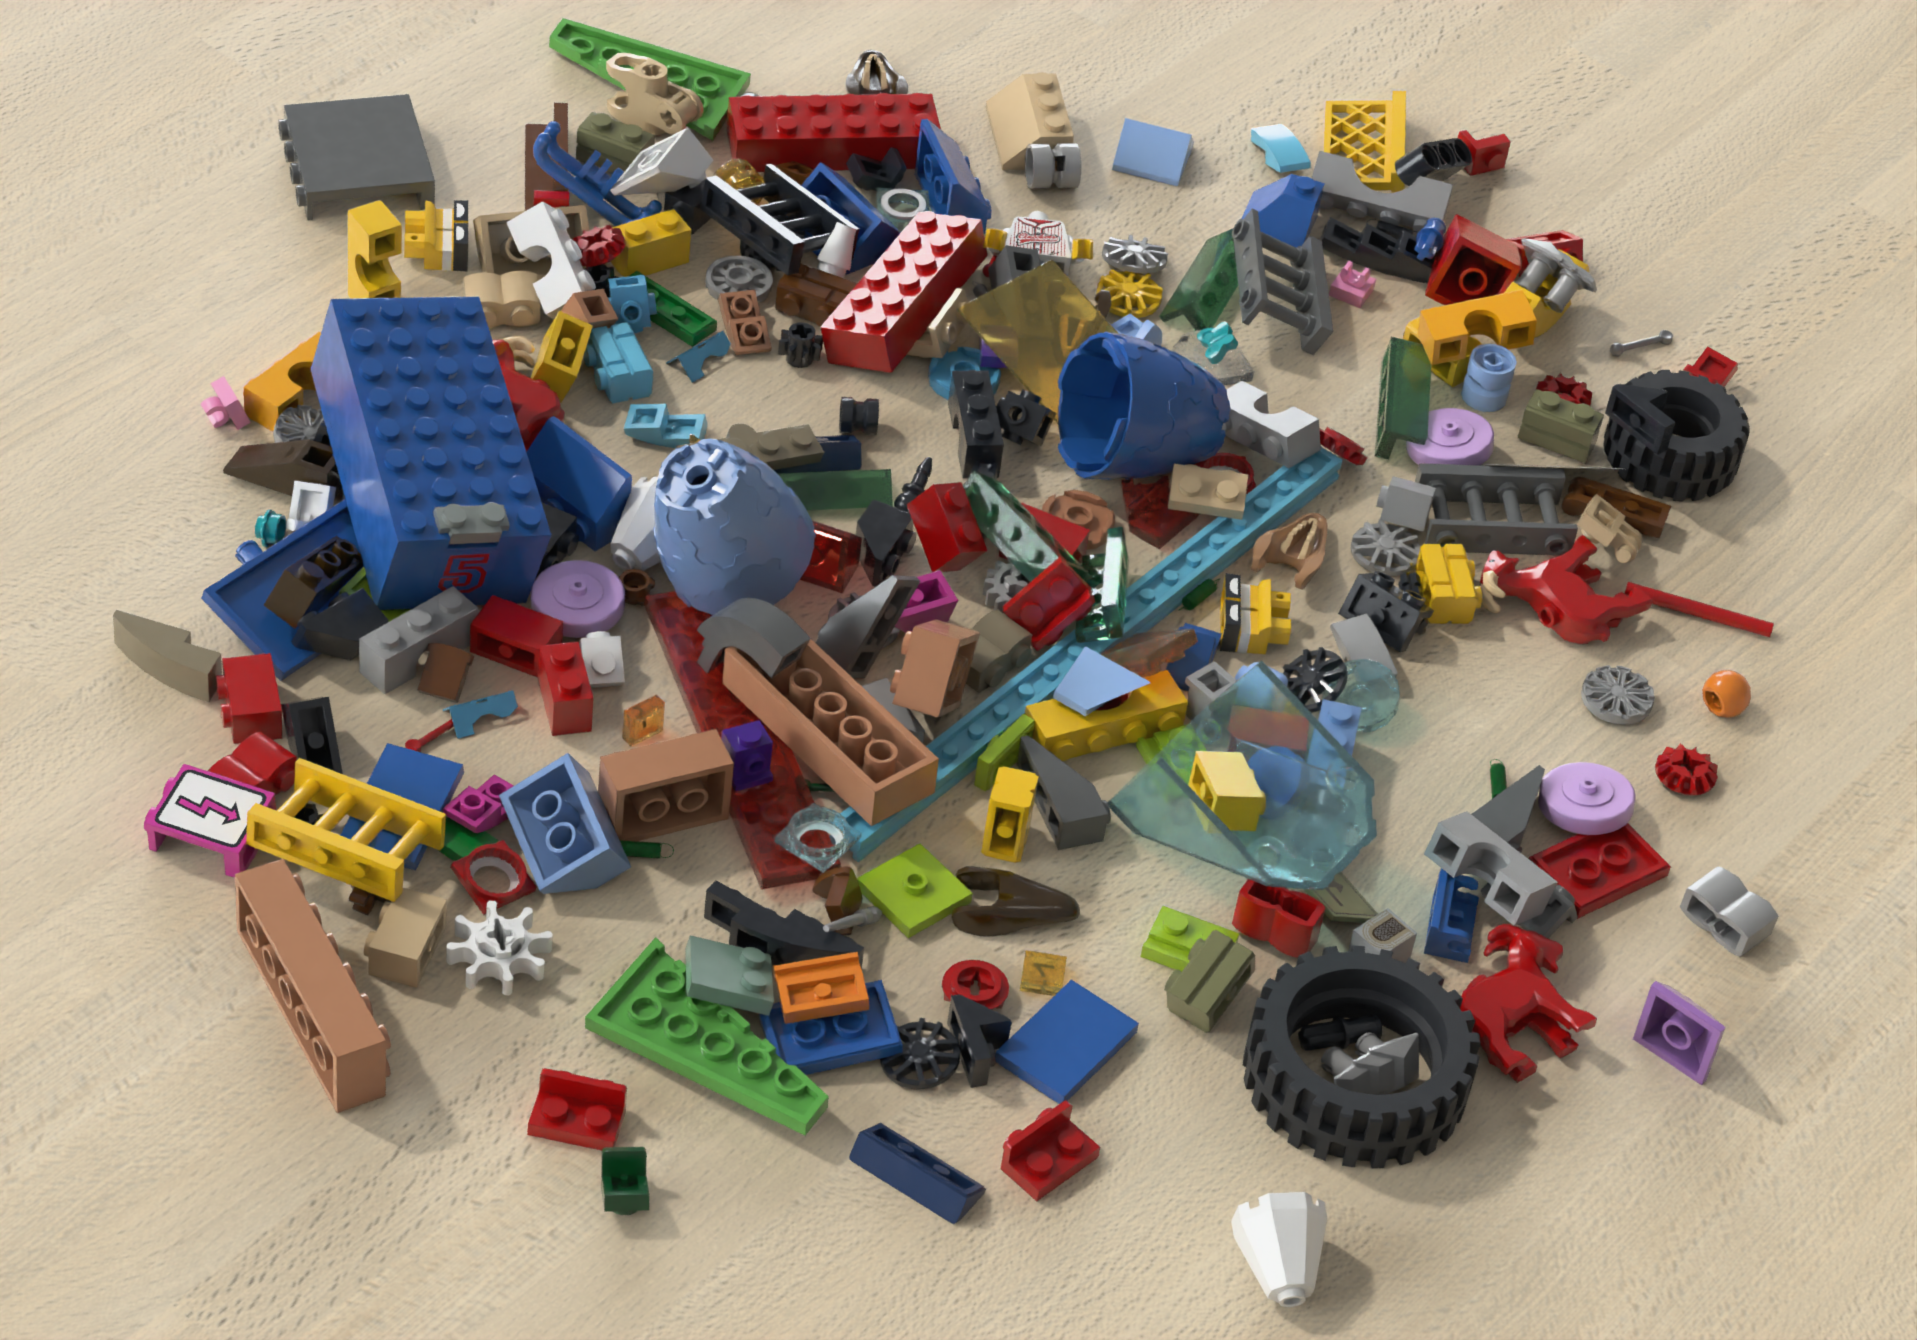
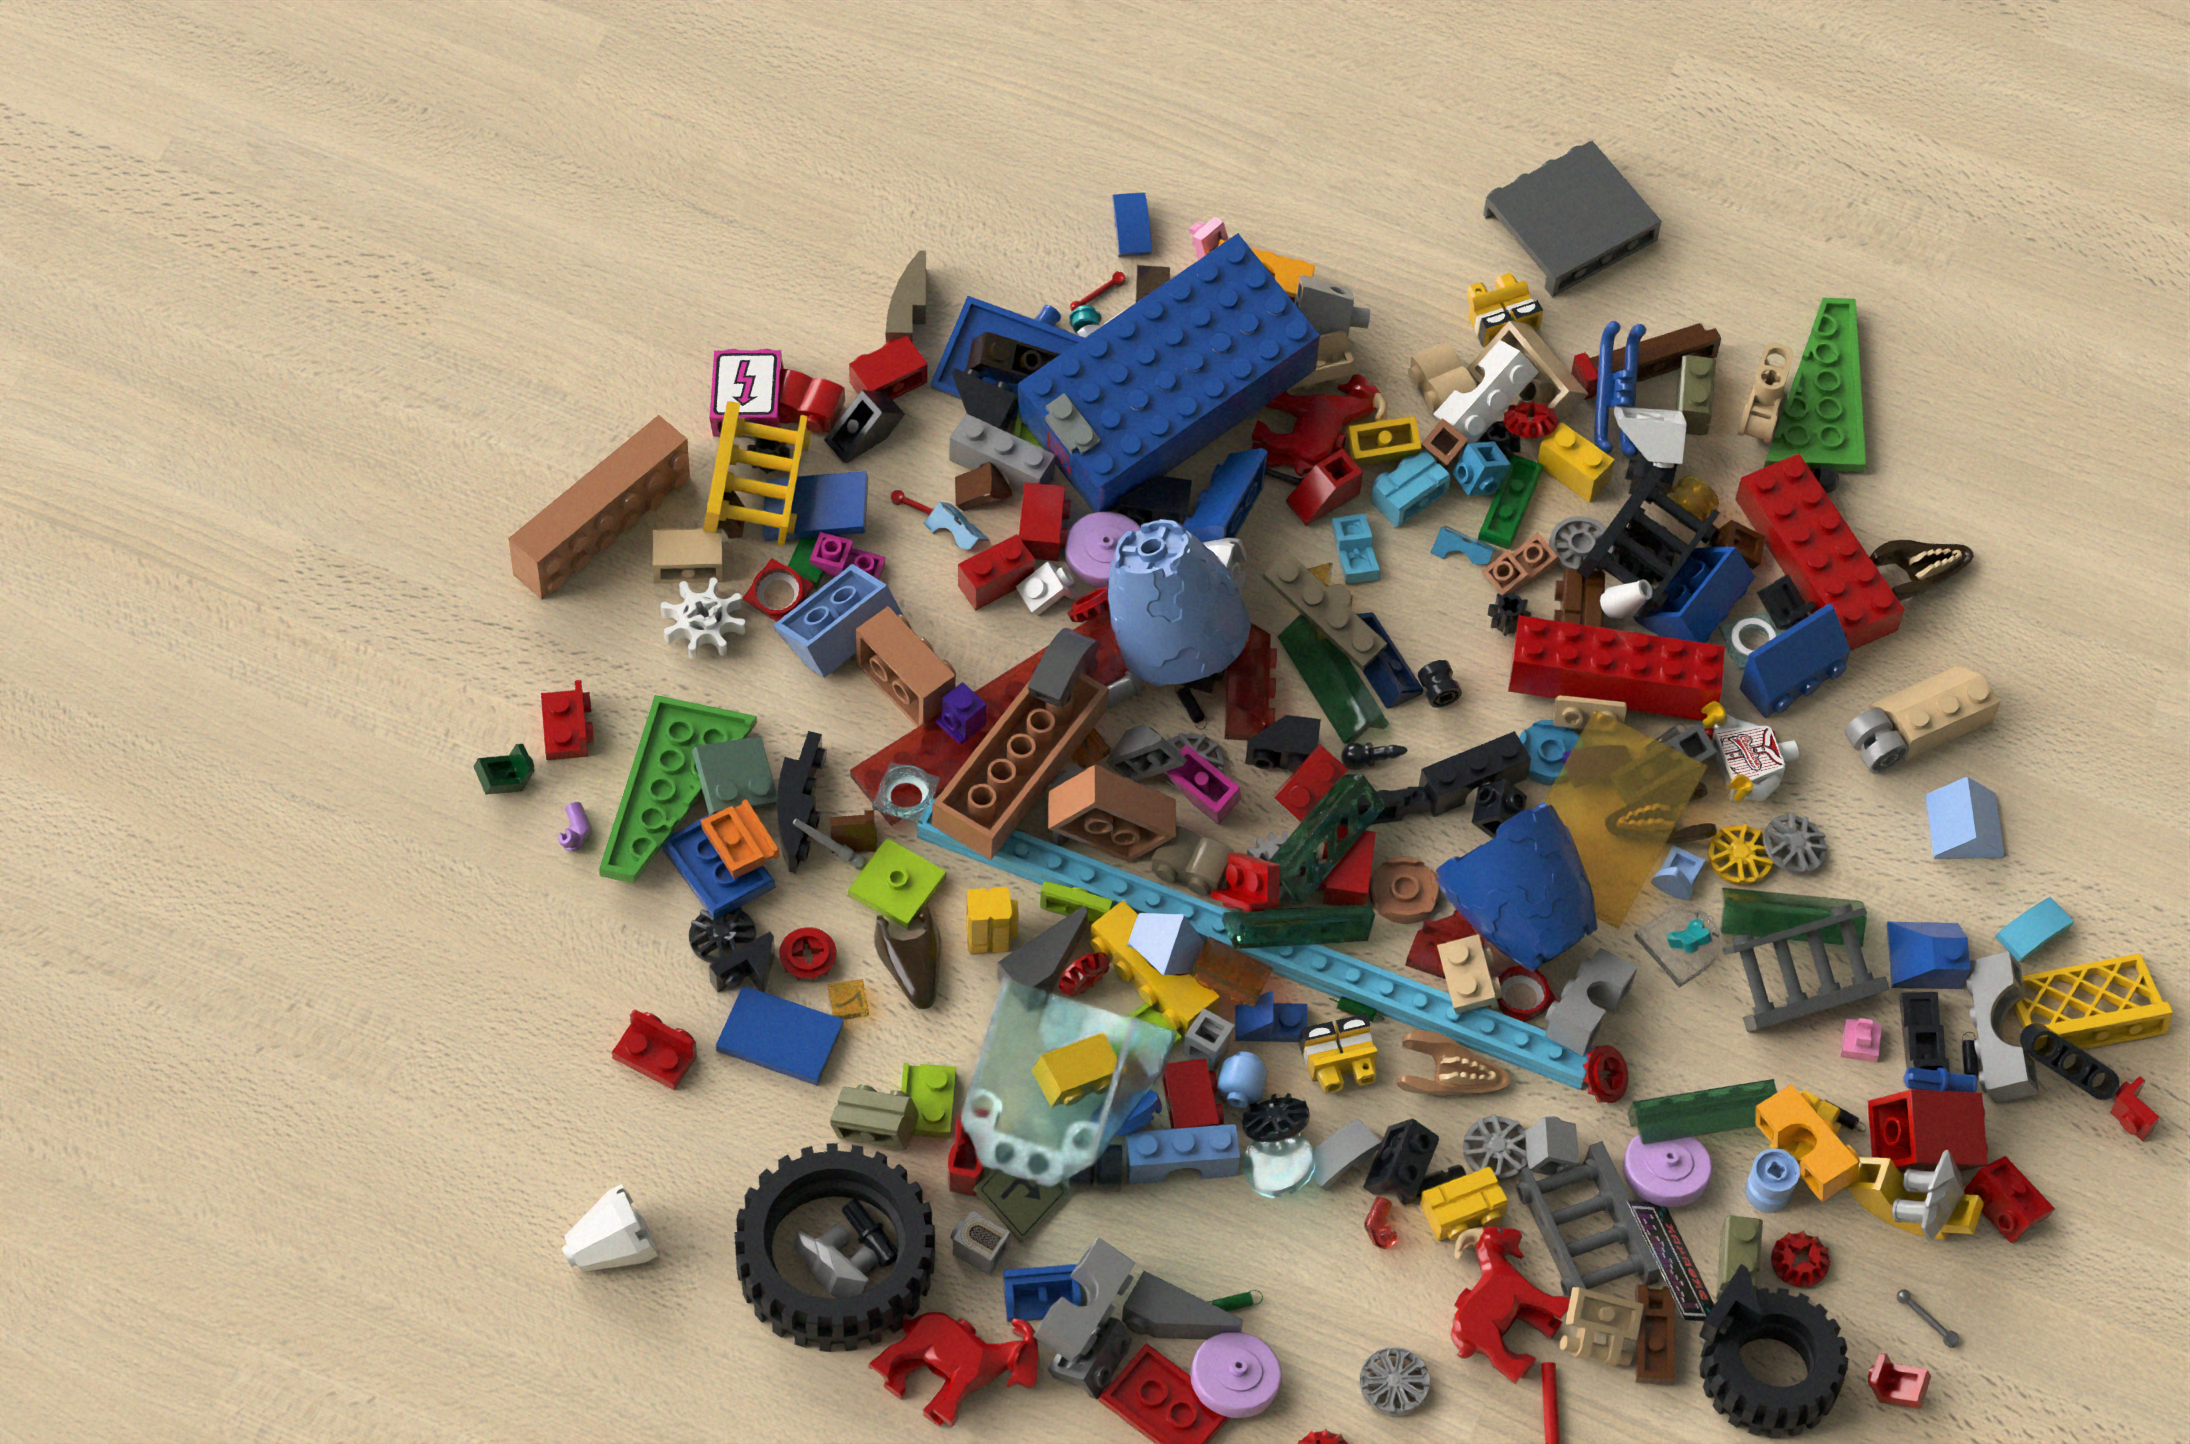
camera: 75 degrees right, 15 degrees up
yellow arch [348,200,402,298] -> none
green piece [620,840,674,858] -> none
clear orange tile [622,694,665,747] -> none
dark blue slope [849,1123,986,1224] -> none
none -> medium lavender arm [558,802,591,851]
none -> red gear [1059,952,1110,997]
none -> red gear [1068,586,1109,623]
none -> red hinge [1070,271,1125,312]
none -> blue slope [1112,192,1152,257]
none -> black piece [1175,683,1207,730]
none -> red slope [1286,448,1363,526]
none -> clear red arm [1364,1196,1397,1249]

